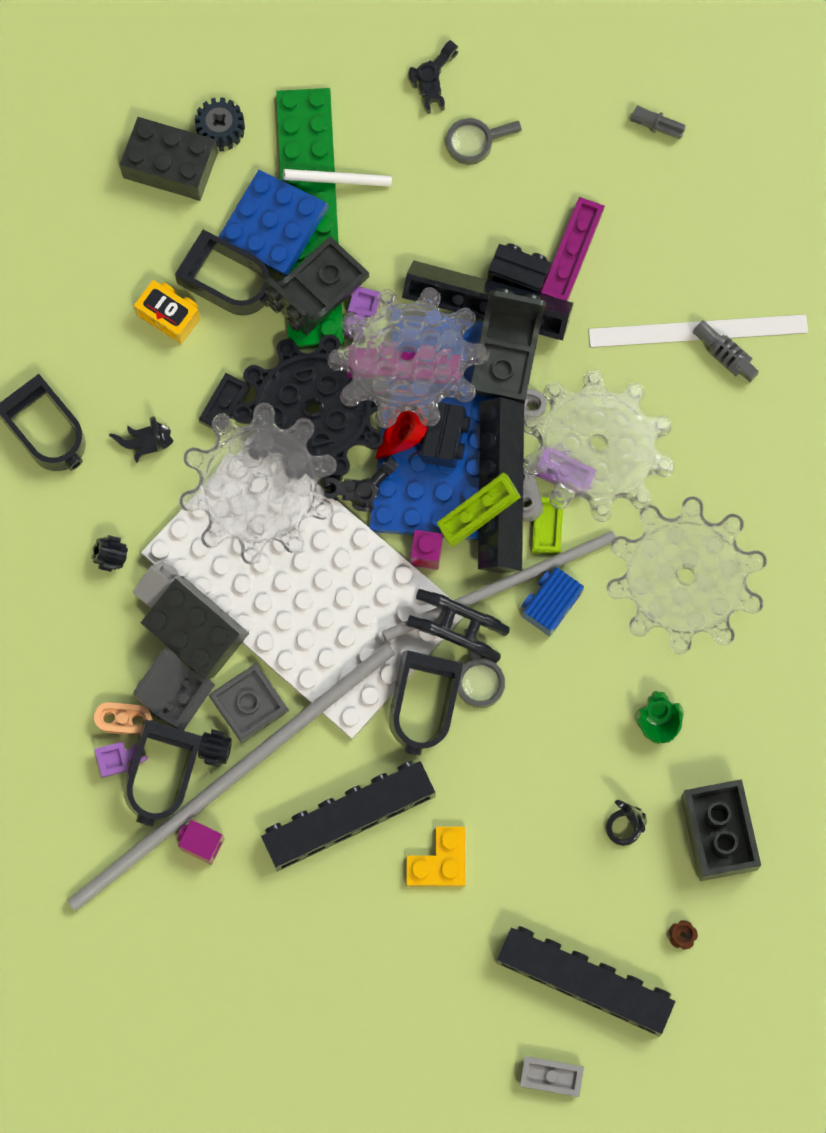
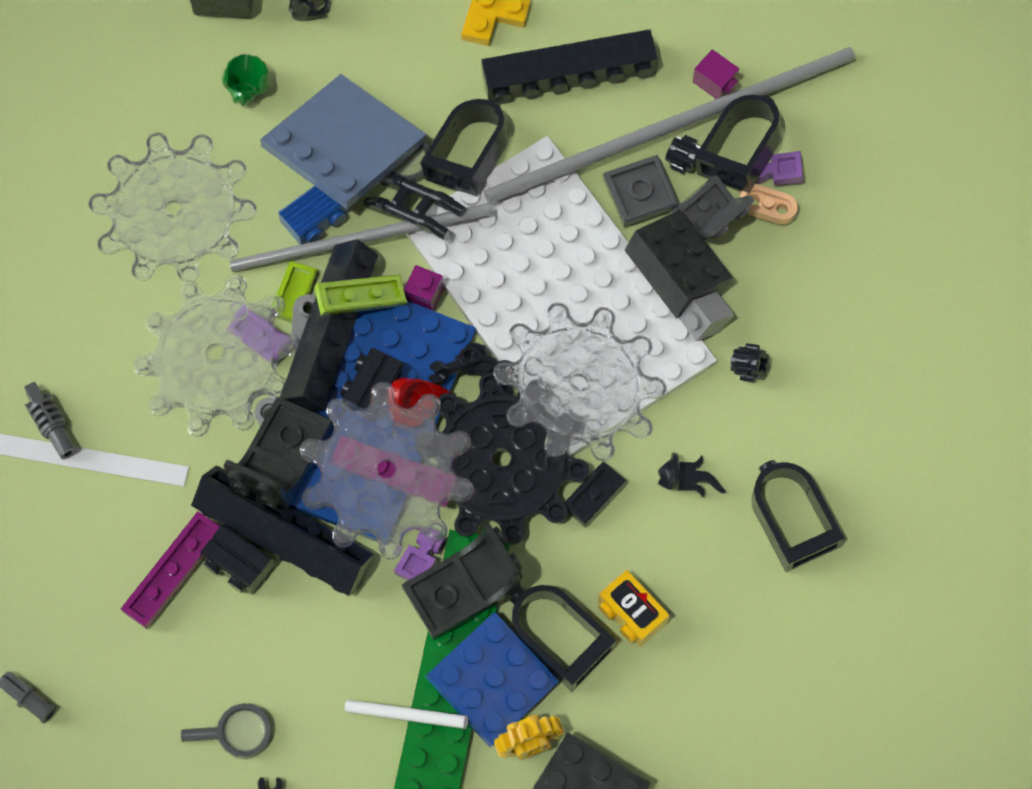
camera: 165 degrees left, 5 degrees down
none -> sand blue plate [260,74,426,209]
none -> yellow gear [494,714,564,760]

